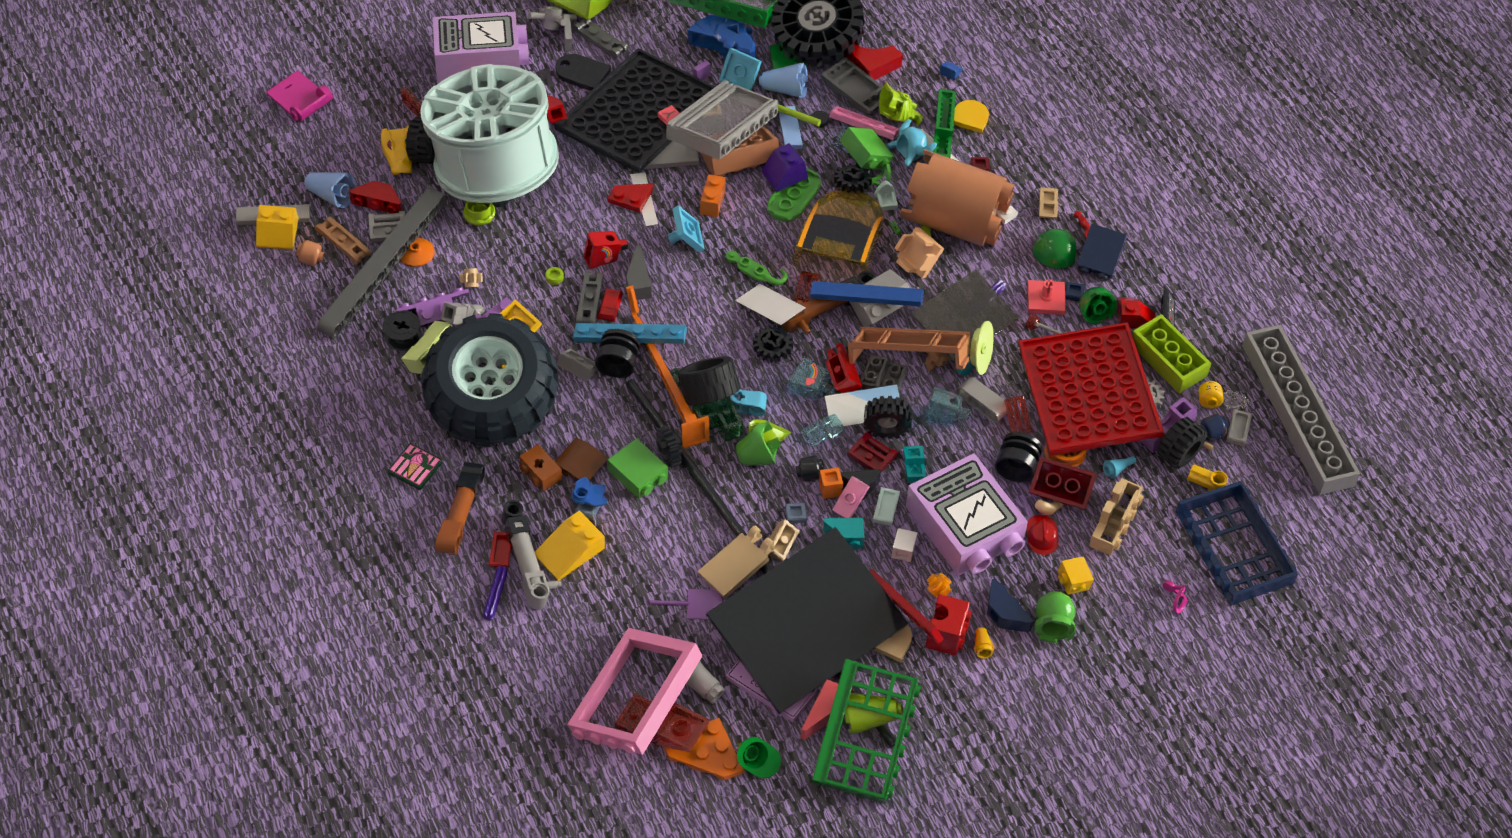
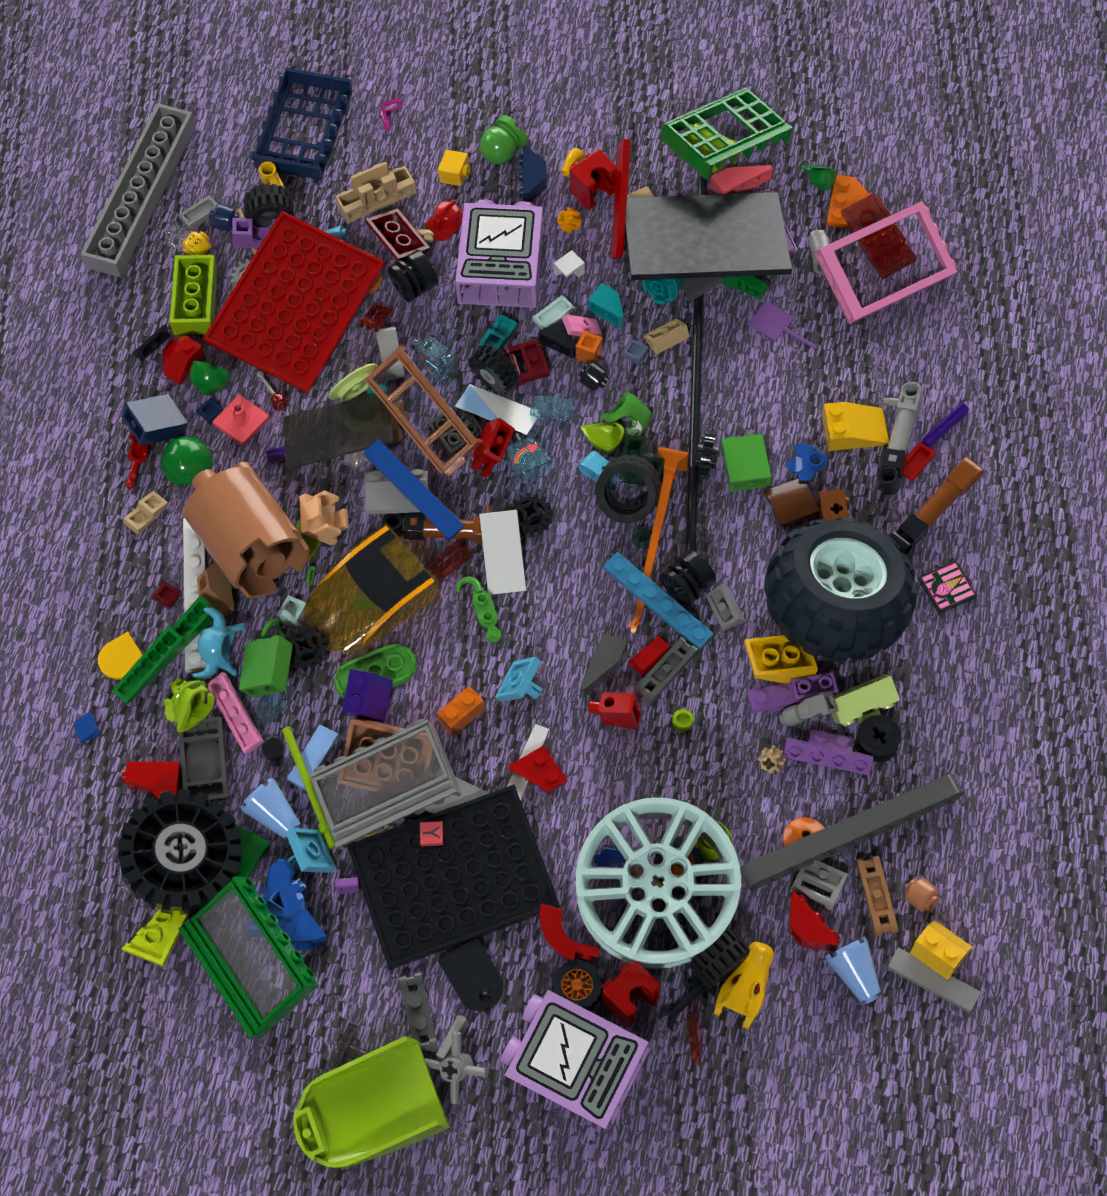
camera: 140 degrees left, 10 degrees up
dark pink door [266,70,333,122] -> none
tan tile [698,525,776,599] -> none

